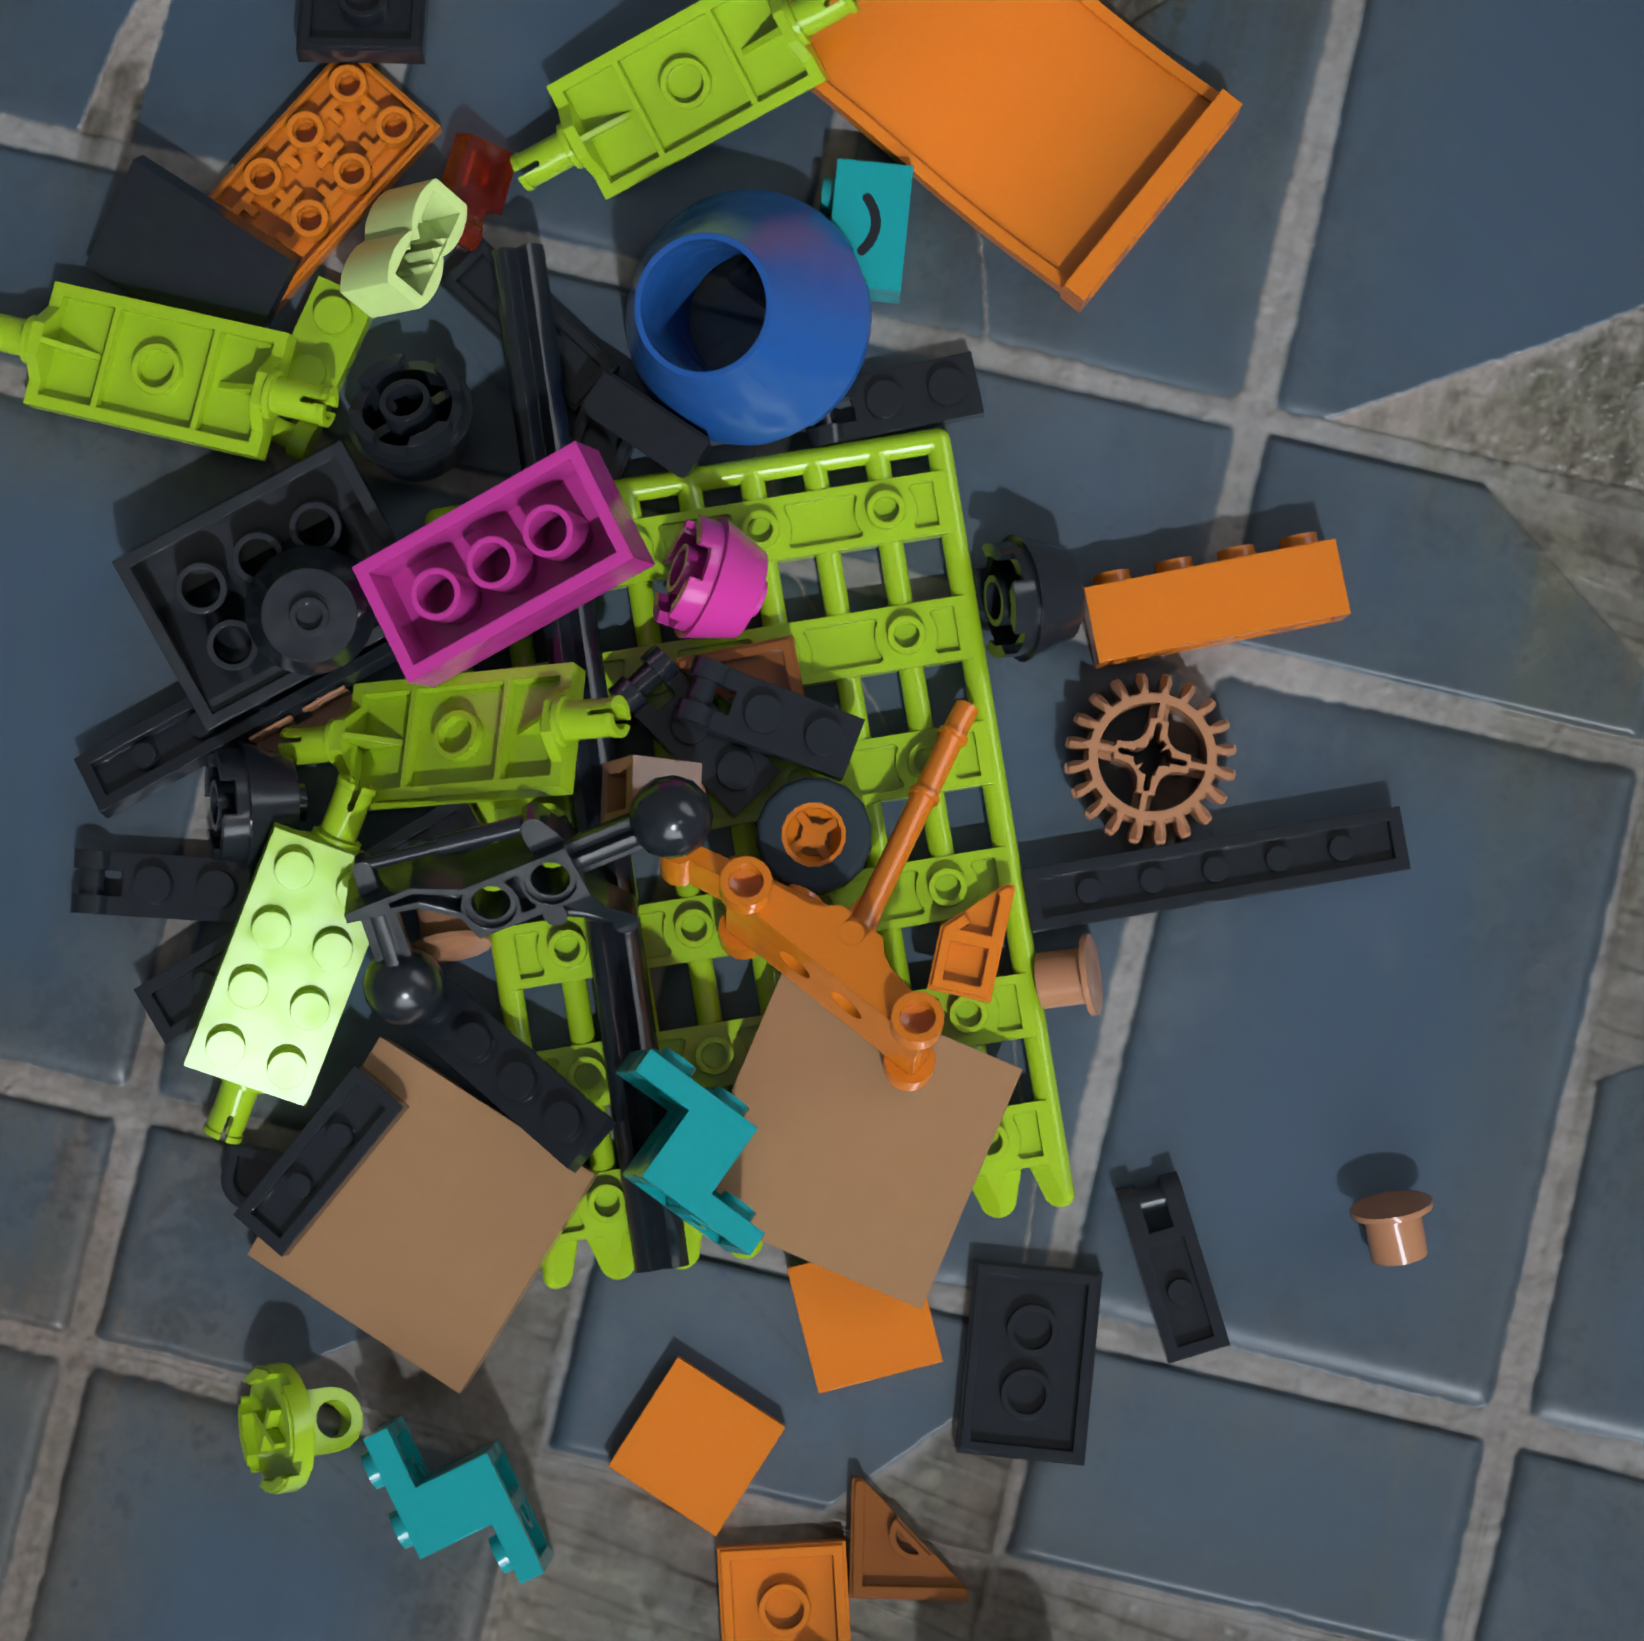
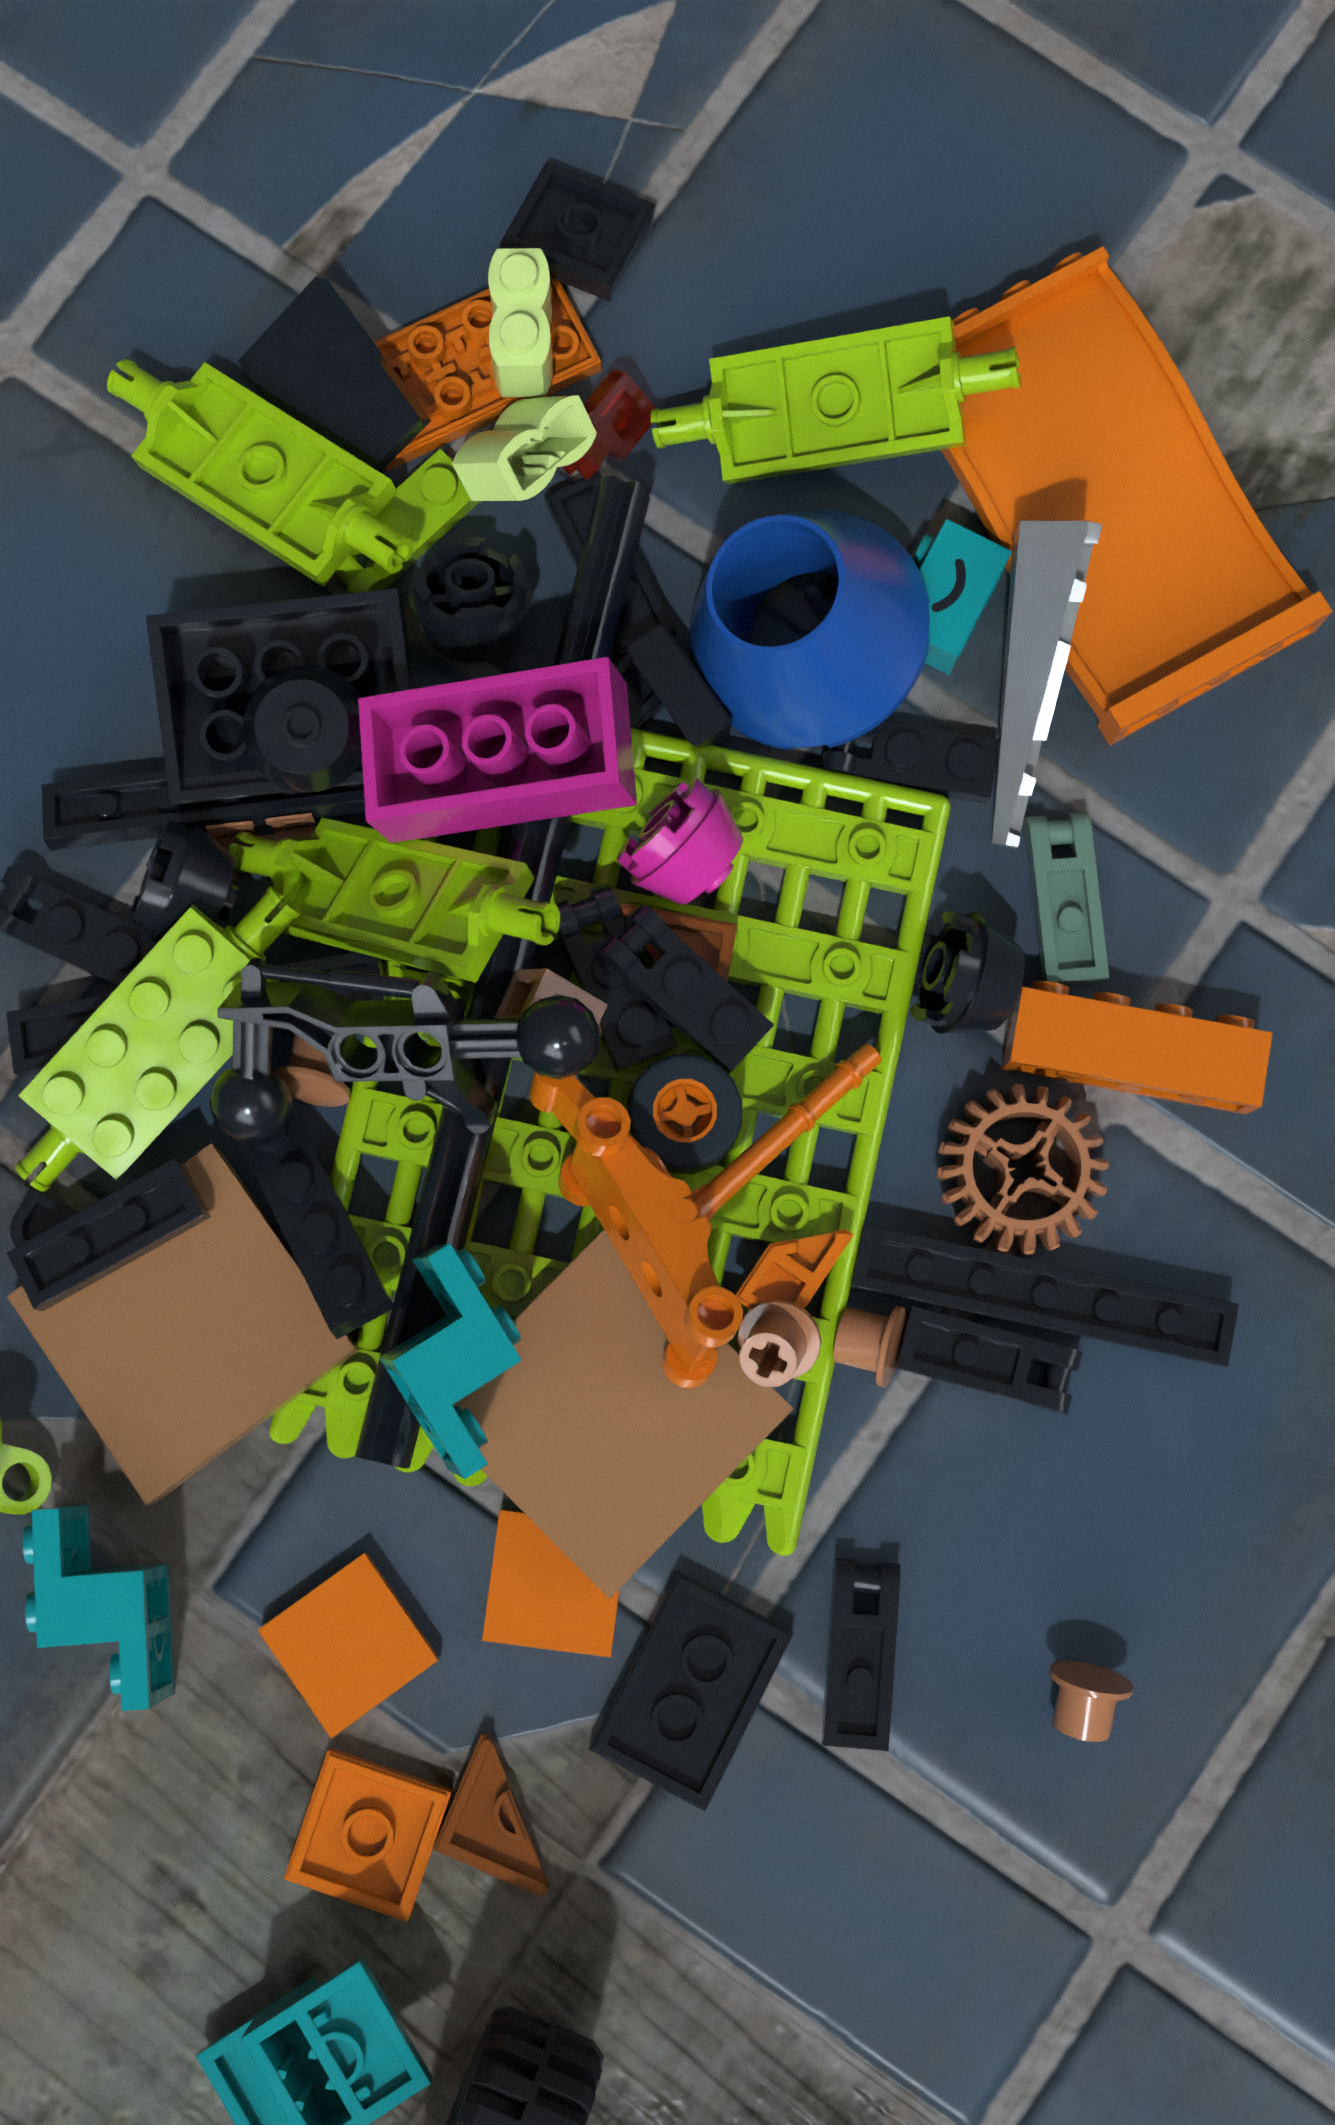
camera: 15 degrees right, 5 degrees down
none -> yellowish green brick [488,248,553,397]
none -> nougat piece [738,1299,822,1388]
none -> black plate [894,1306,1083,1415]
none -> light grey wedge [991,521,1102,849]
none -> sand green plate [1024,812,1109,986]

